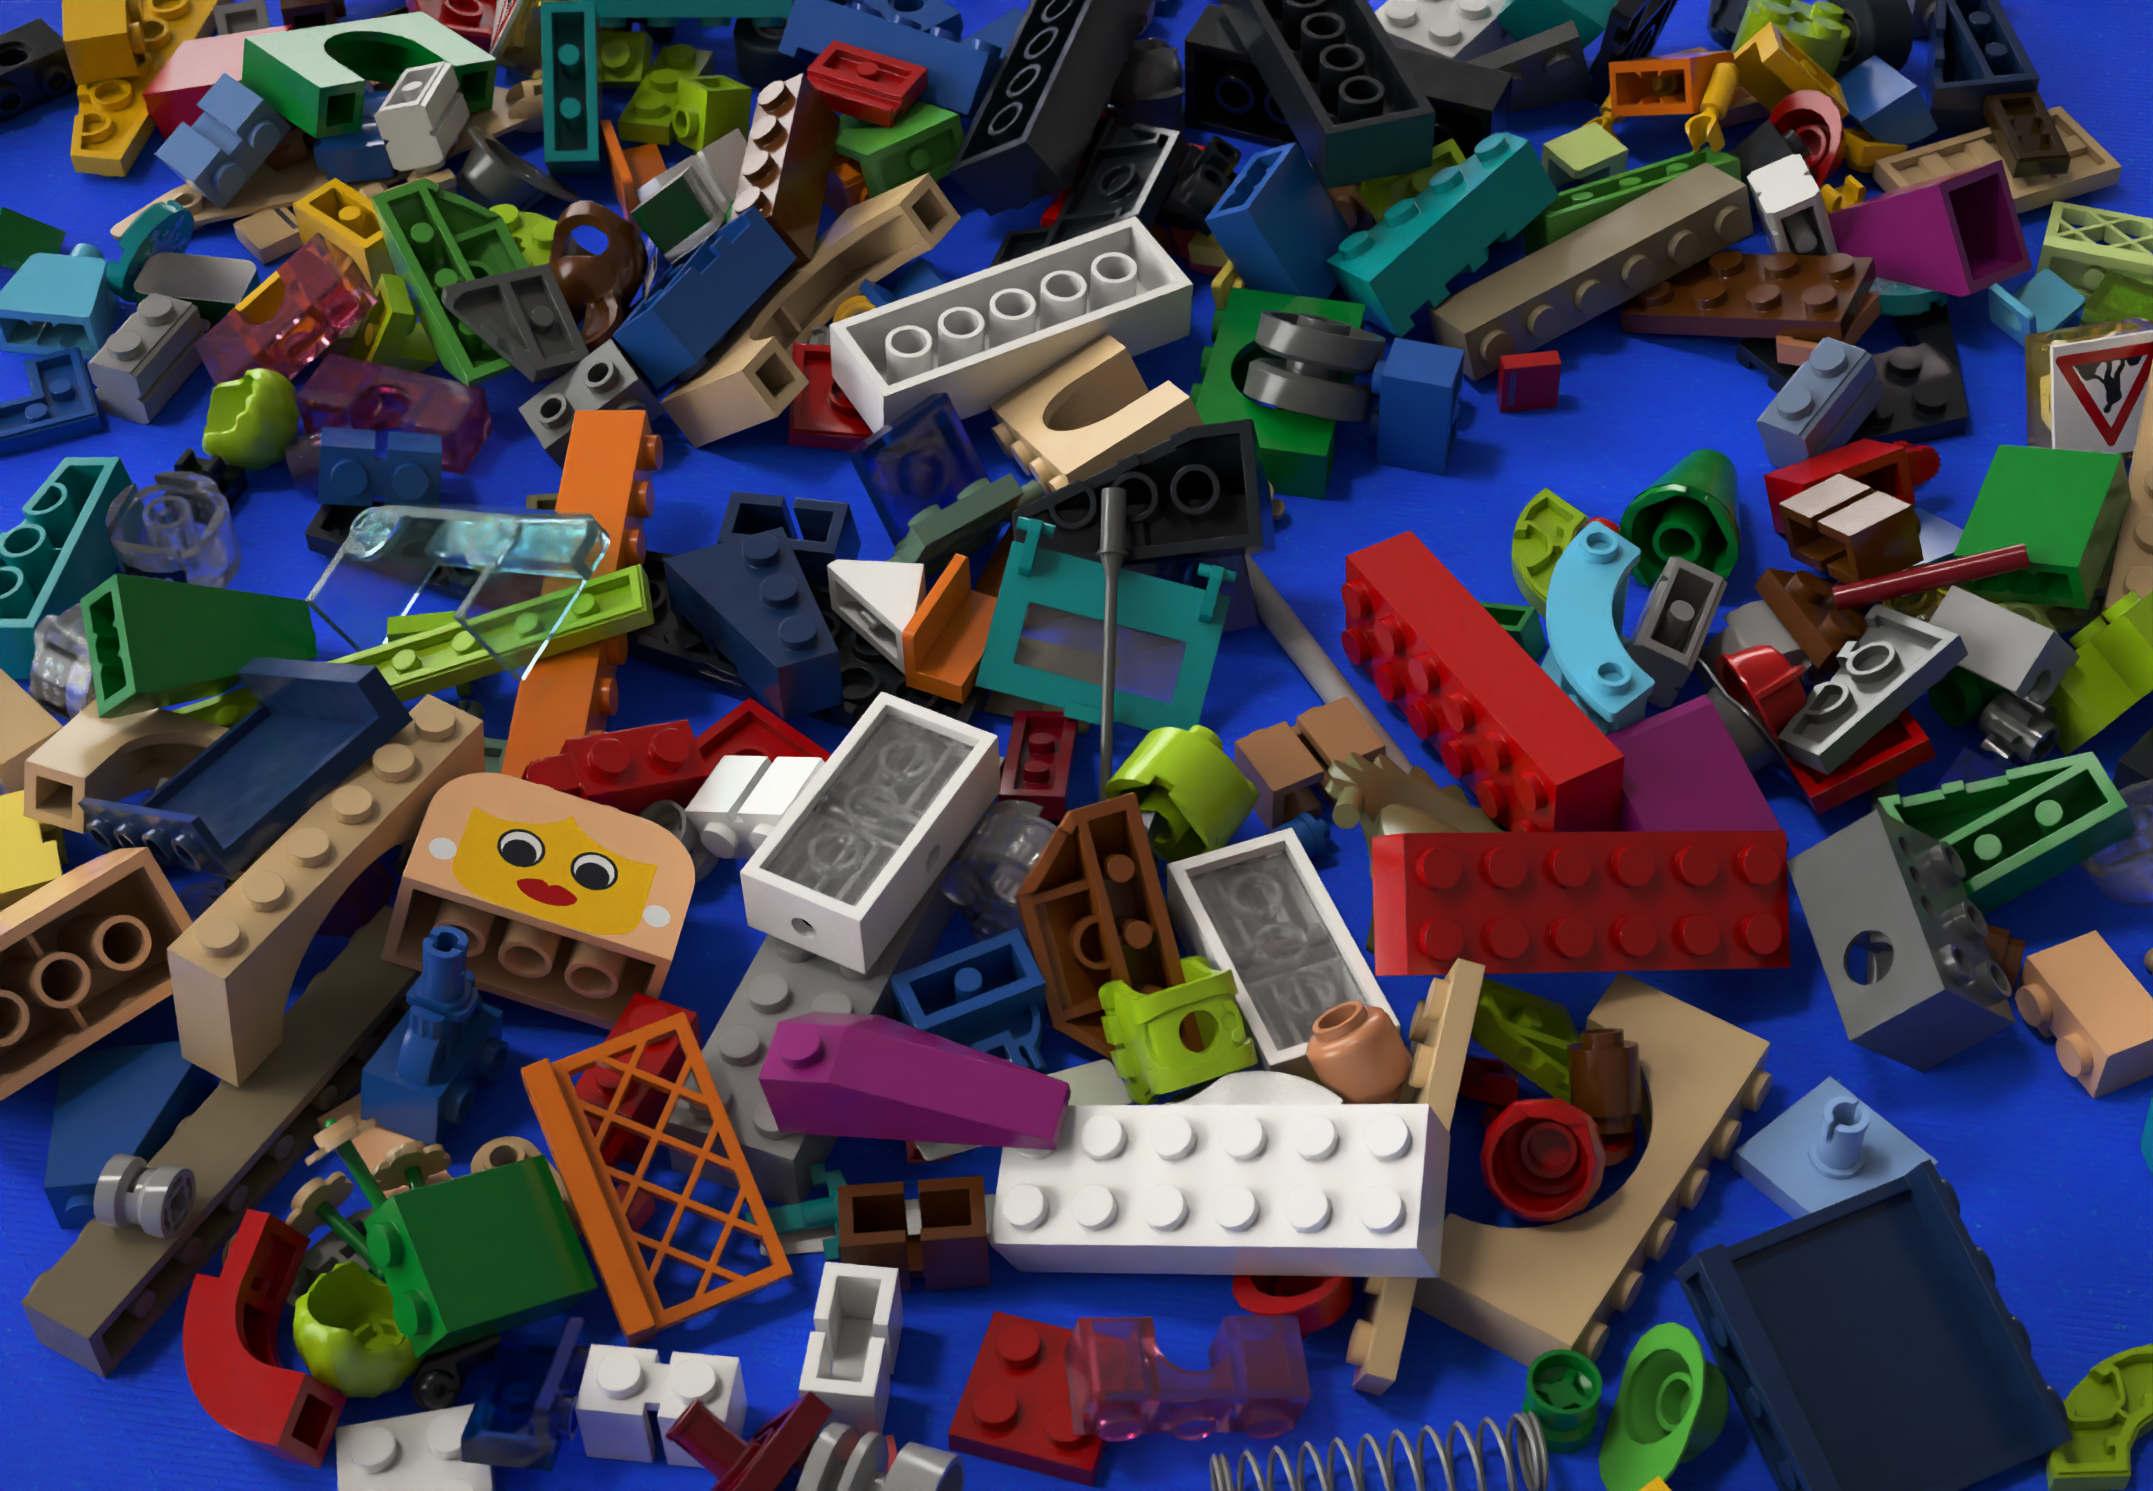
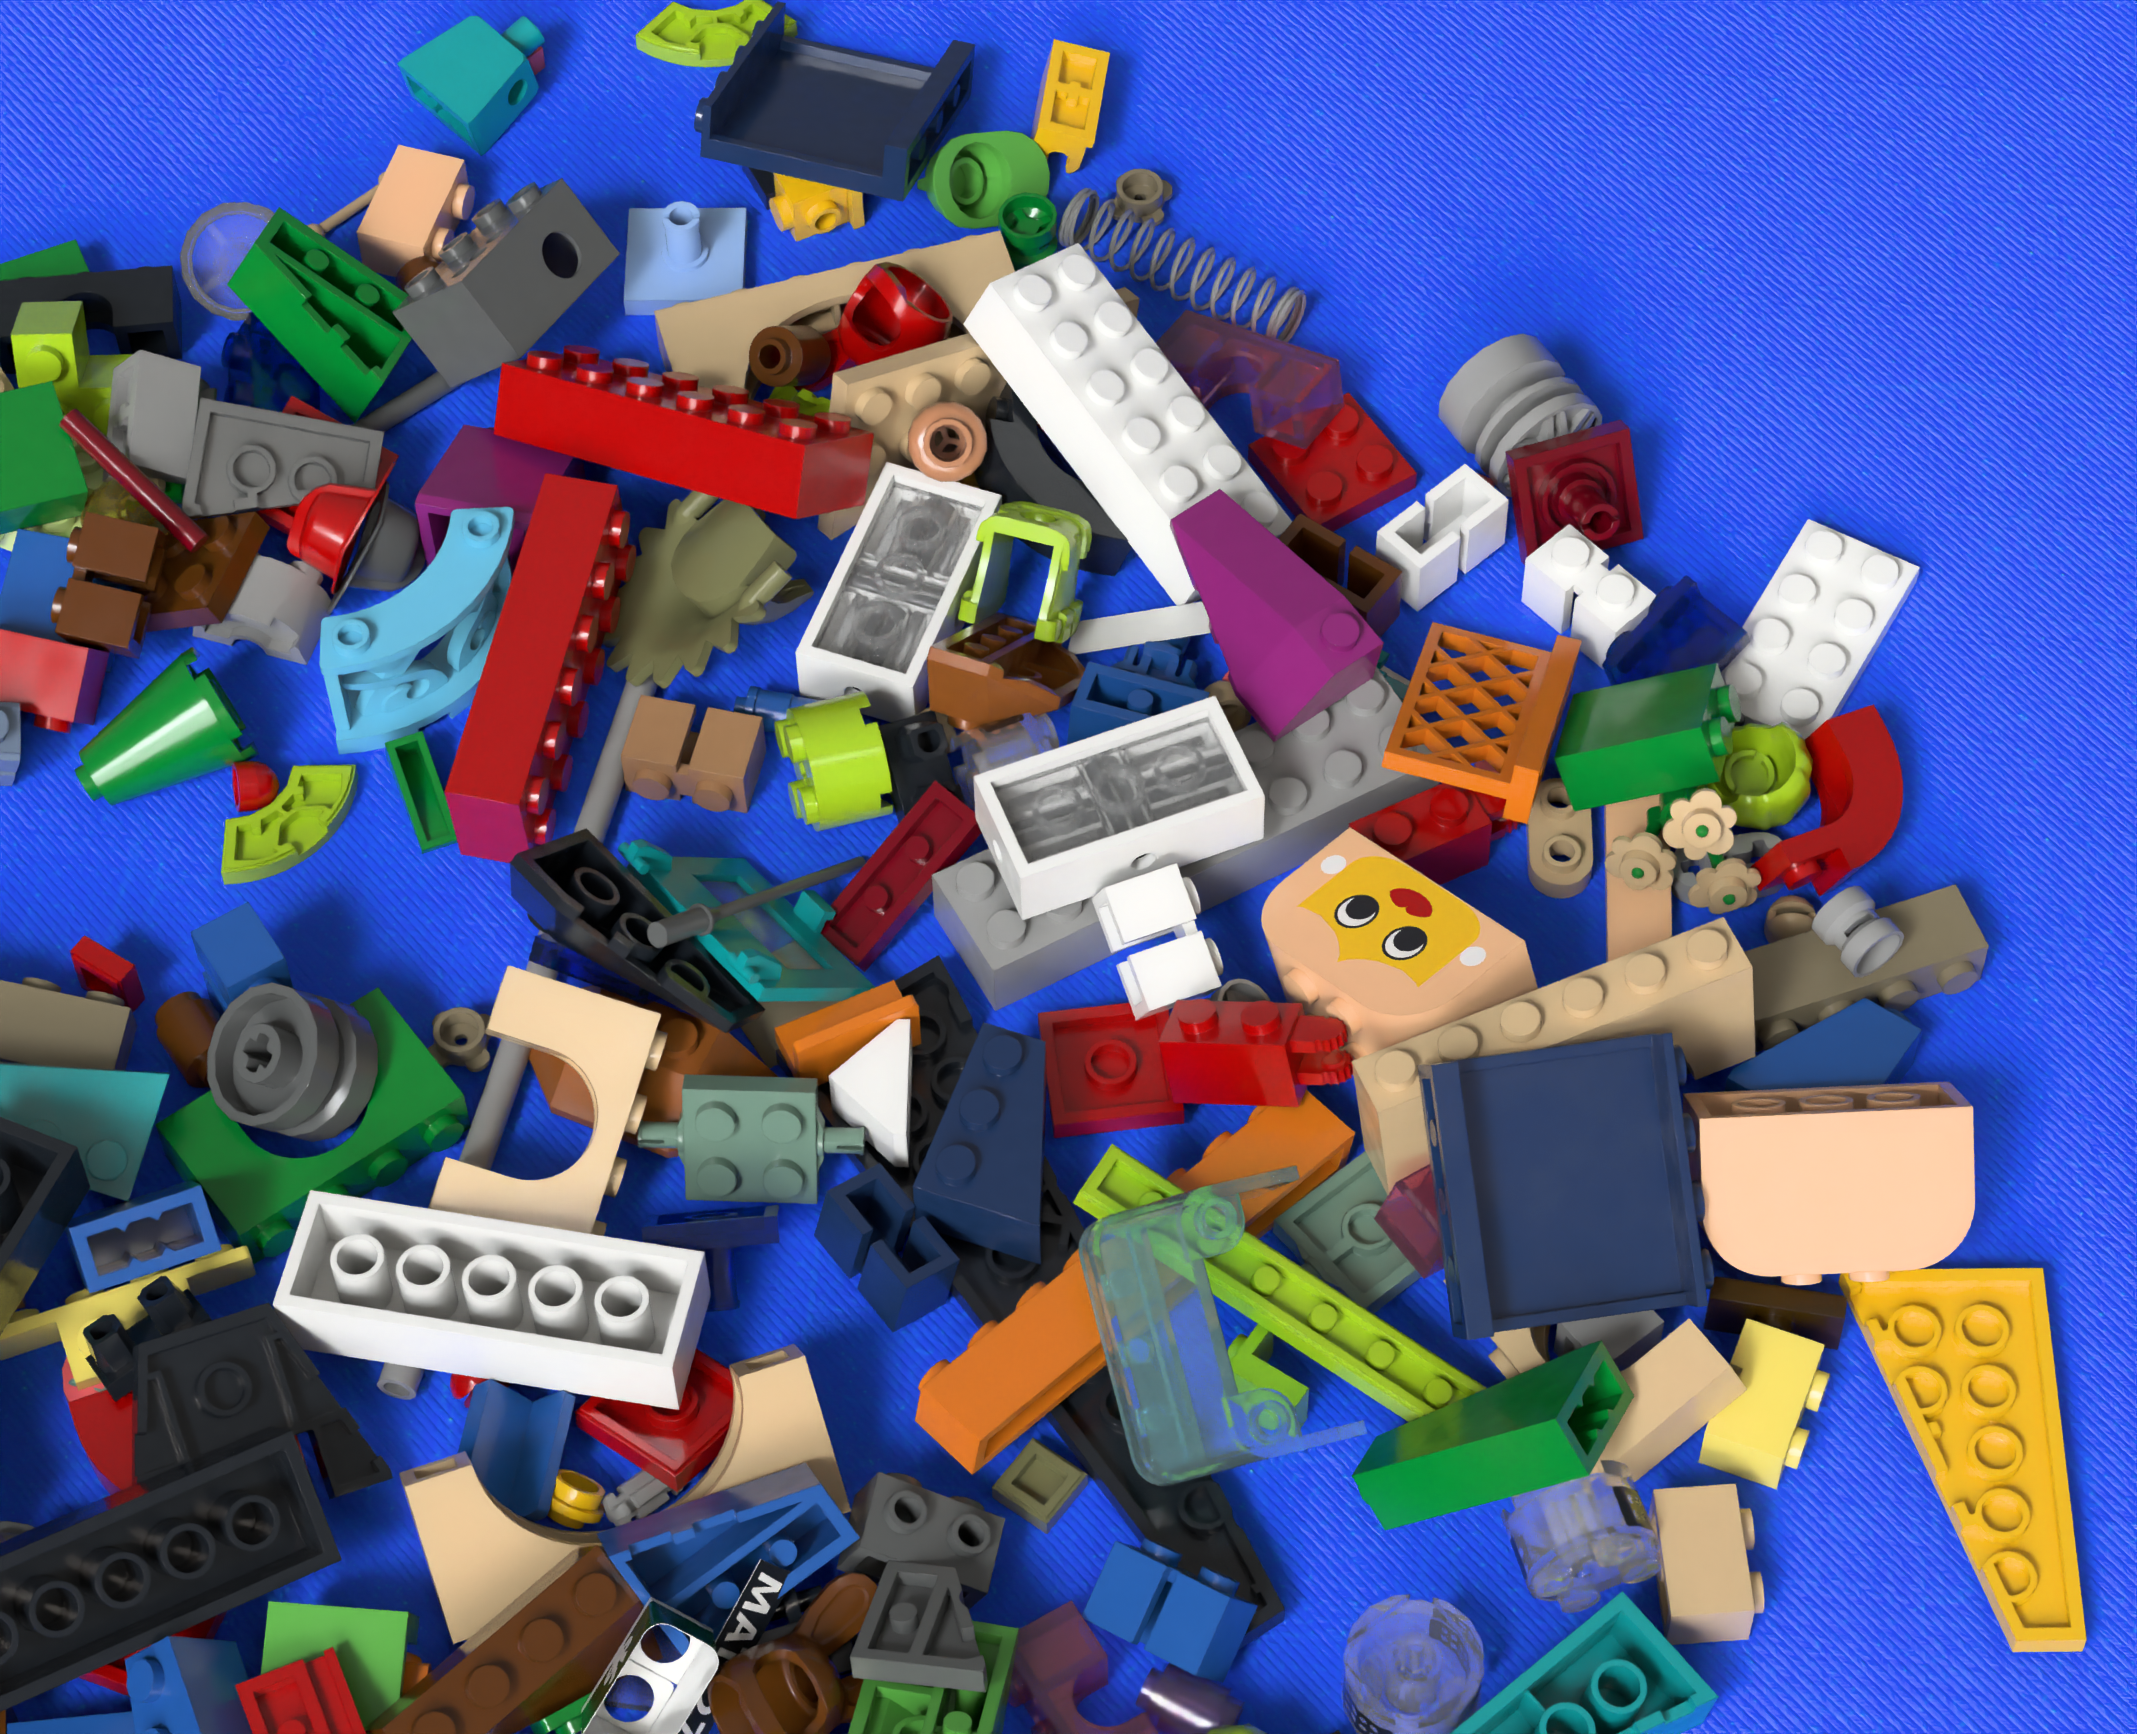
camera: 140 degrees left, 10 degrees up
blue brick [360,926,508,1146] -> none
light grey brick [1625,556,1727,709] -> none

